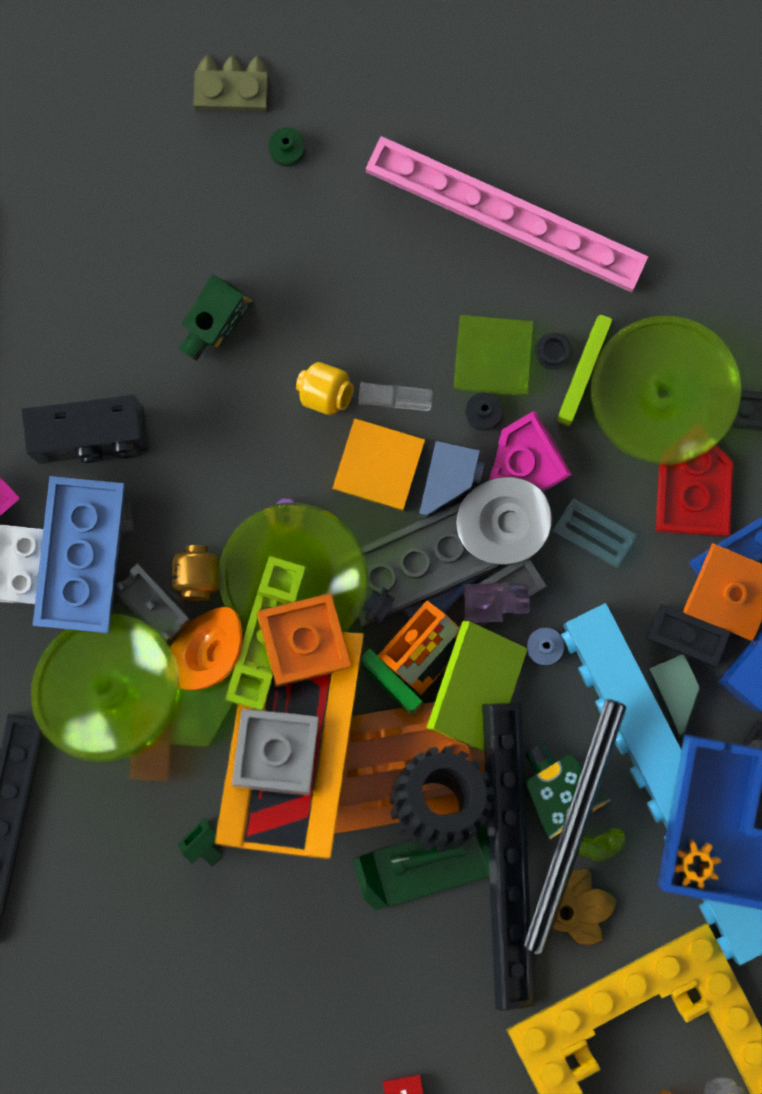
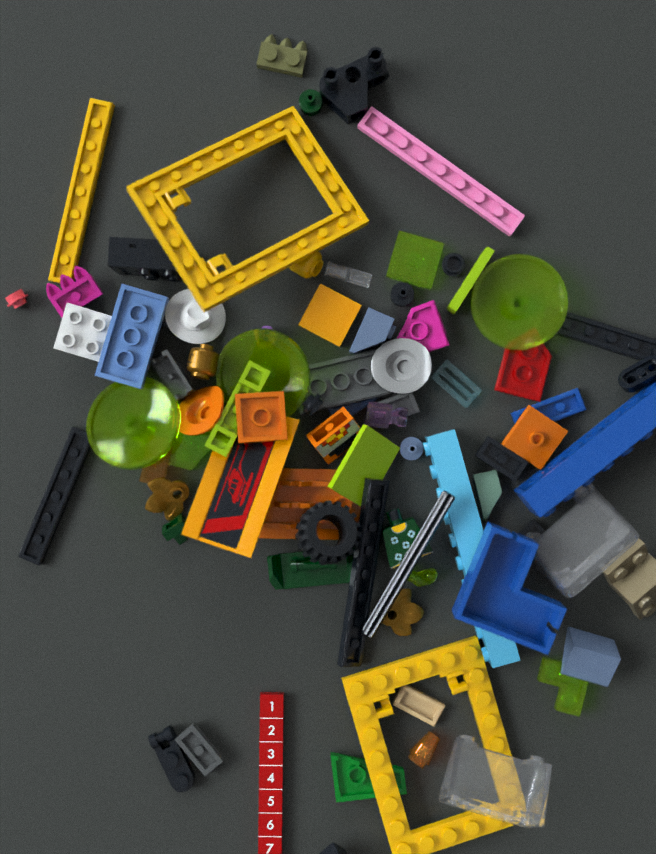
camera: 10 degrees right, 5 degrees up
dark green torso [179,274,255,361] -> none
light grey plate [232,709,319,796] -> none
green tile [360,648,423,717] -> none
light orange gear [674,839,721,889] -> none
none -> yellow plate [126,106,369,313]
none -> pearl gold plate [145,478,189,520]
none -> white hat [165,289,226,344]
none -> black piece [319,47,390,124]
none -> tan tile [392,685,445,727]

